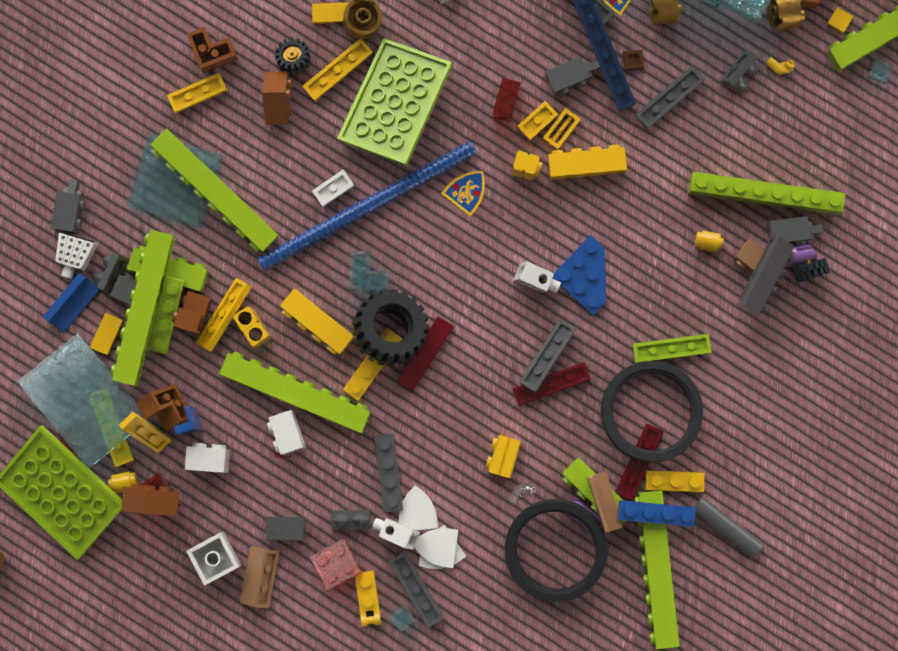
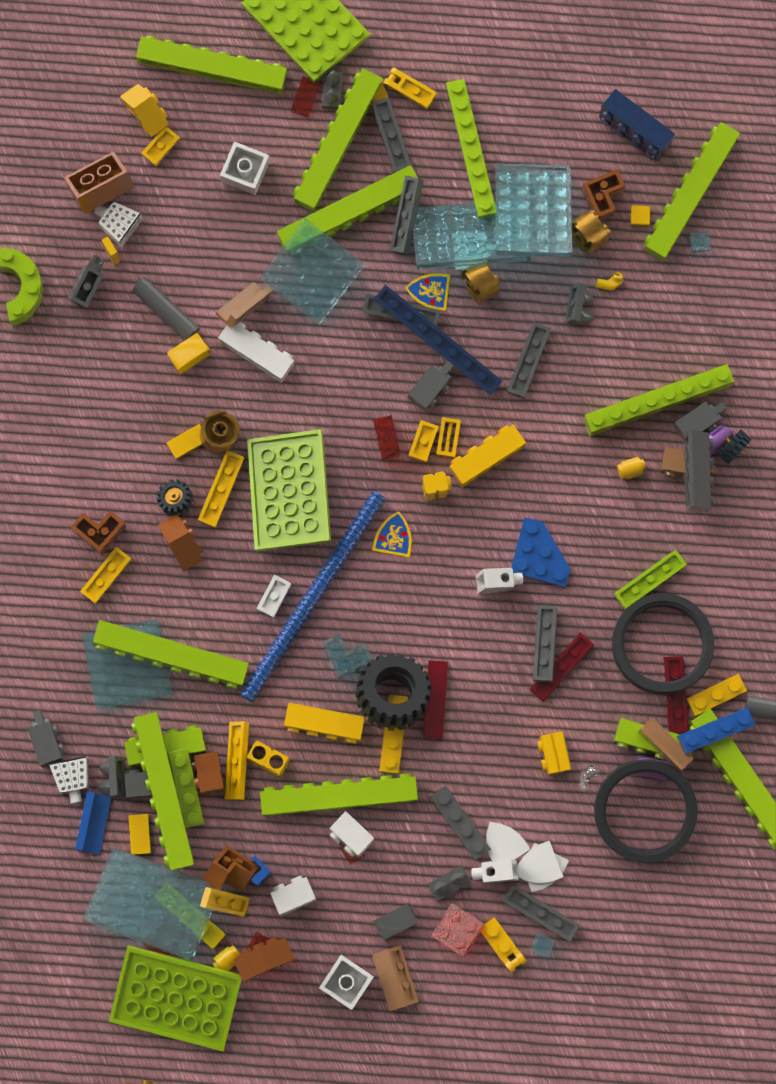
camera: 35 degrees left, 5 degrees down
reddish brown tile [623,50,644,71] -> none

